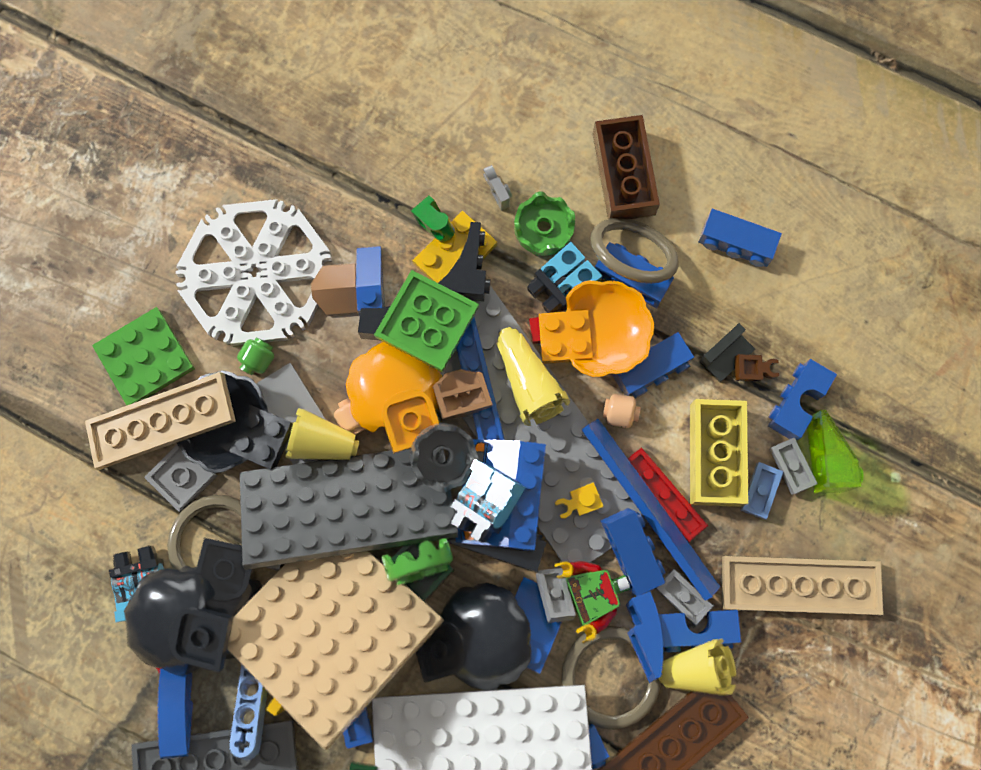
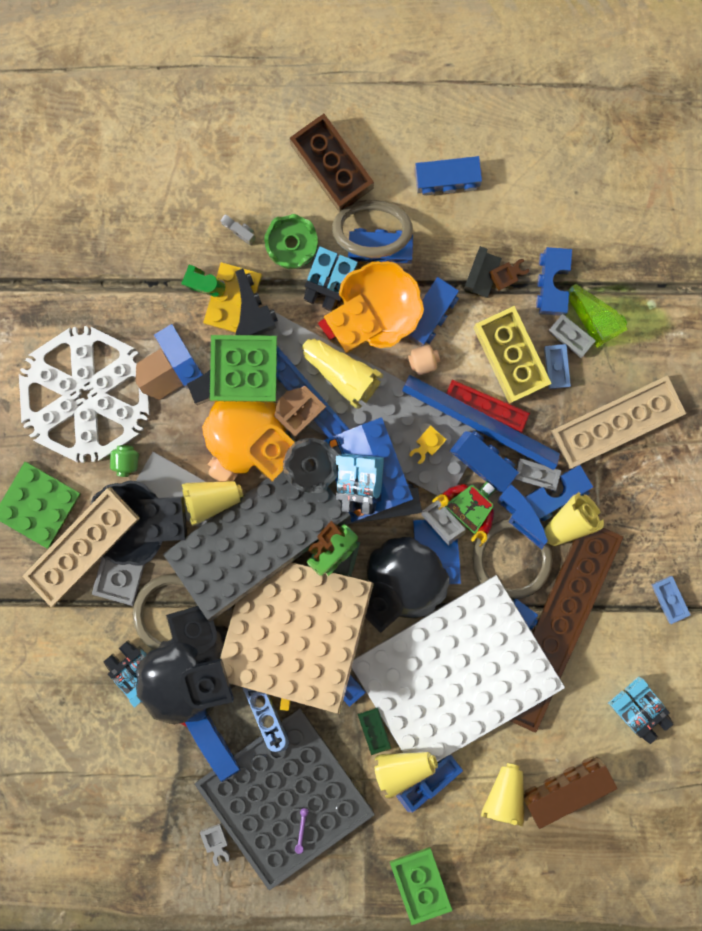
camera: 25 degrees left, 10 degrees up
none -> reddish brown plate [309,521,345,561]

